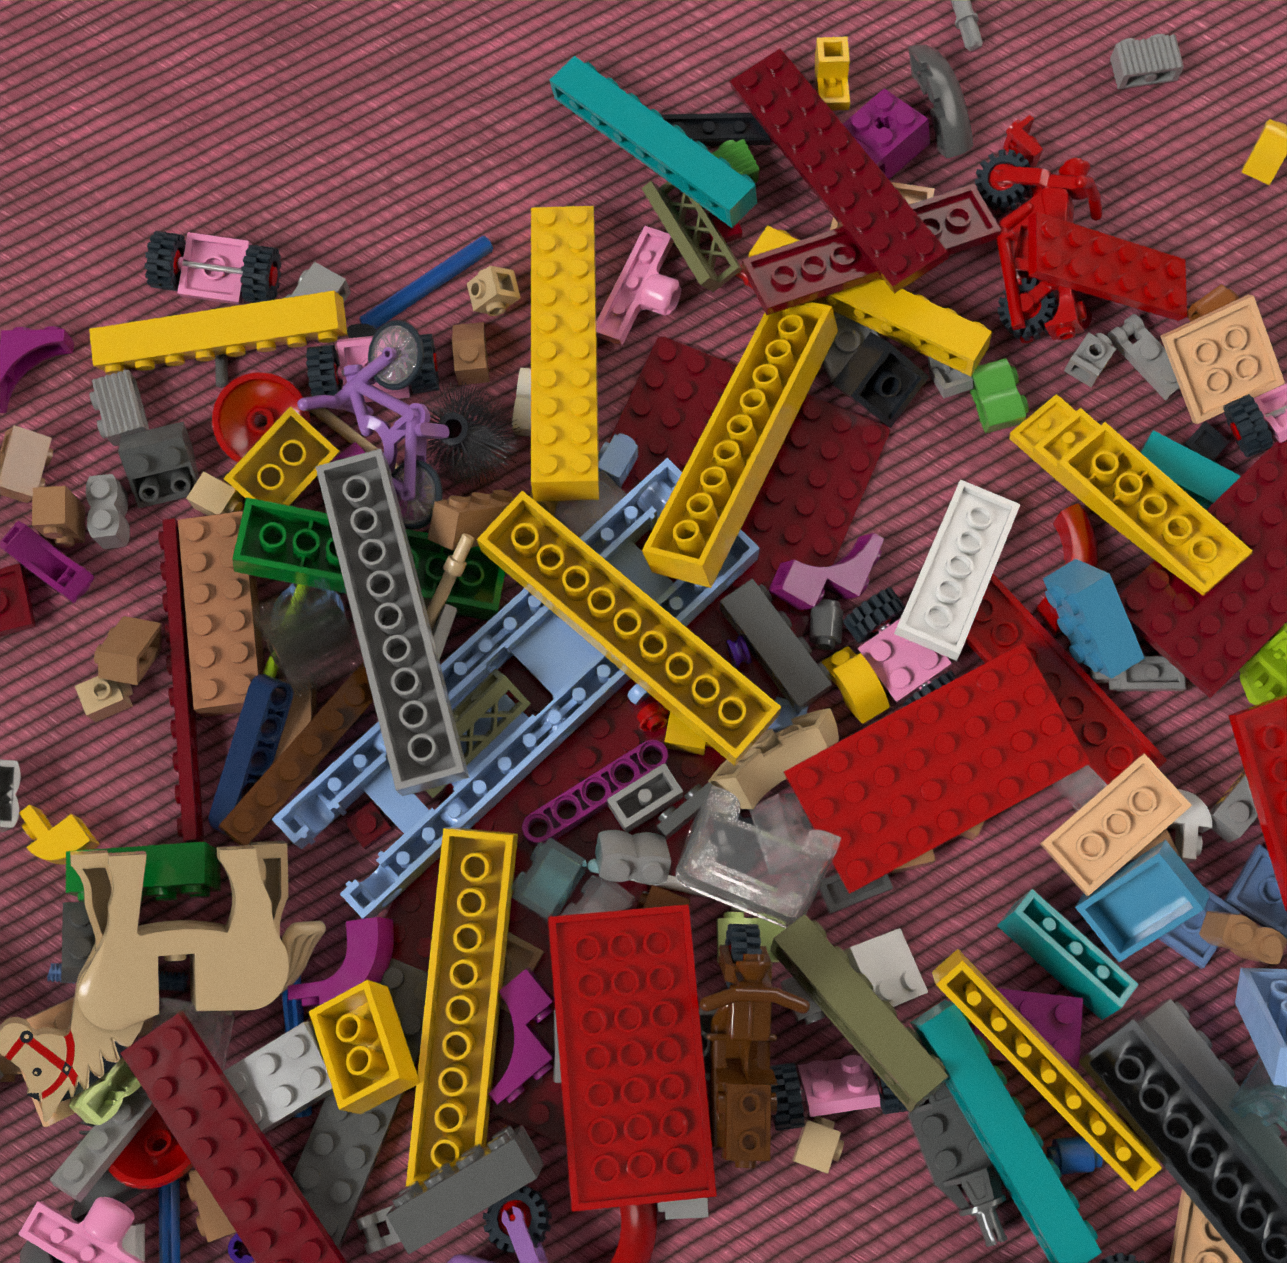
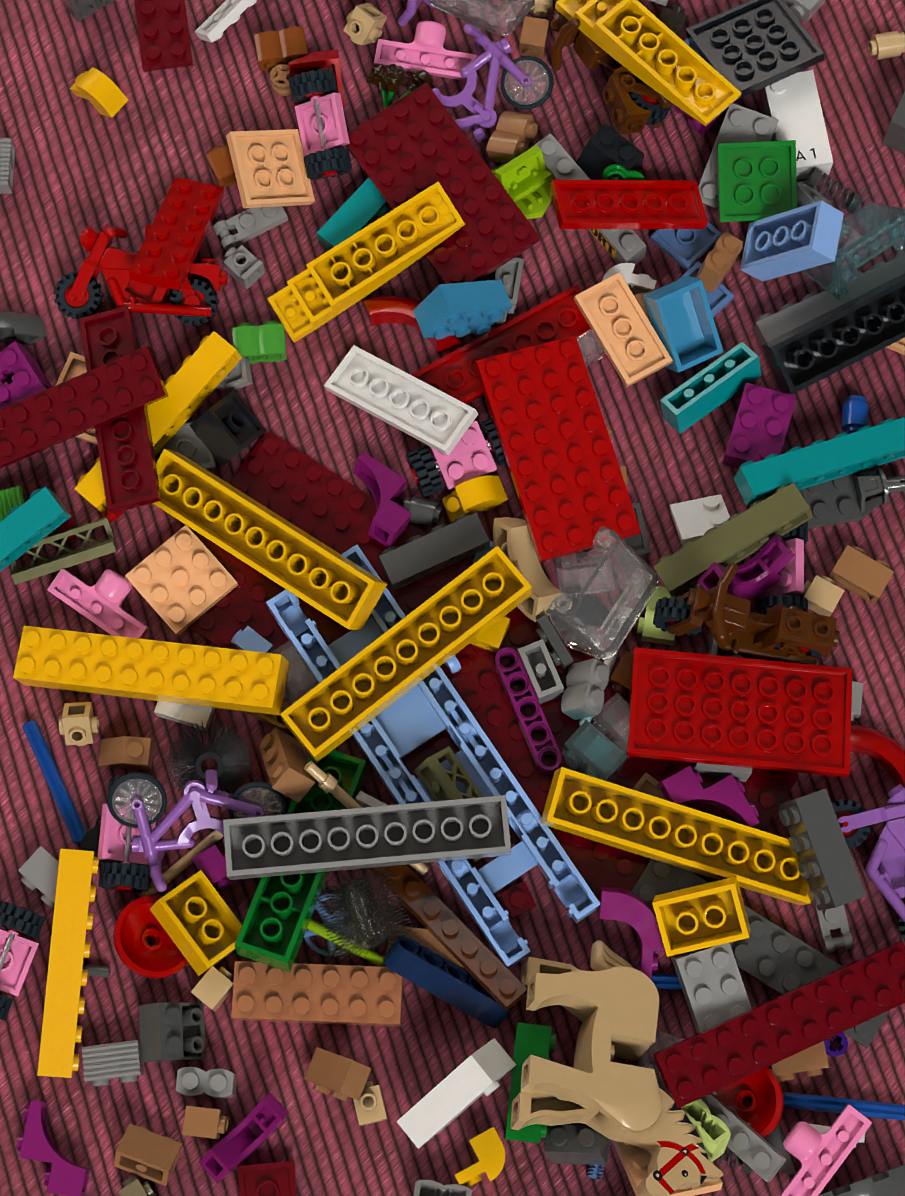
camera: 80 degrees left, 0 degrees up
dark red plate [158,518,204,843] -> none
red plate [637,702,668,733] -> none
dark purple bush [726,635,751,668] -> none
yellow brick [932,949,1162,1191] -> none
red bracket [1003,115,1043,168] -> none
black plate [1183,421,1230,461] -> none
none -> light nougat plate [125,525,238,636]
none -> white brick [397,1038,516,1149]
none -> magenta arch [696,534,795,600]
none -> medium nougat piece [828,545,894,605]

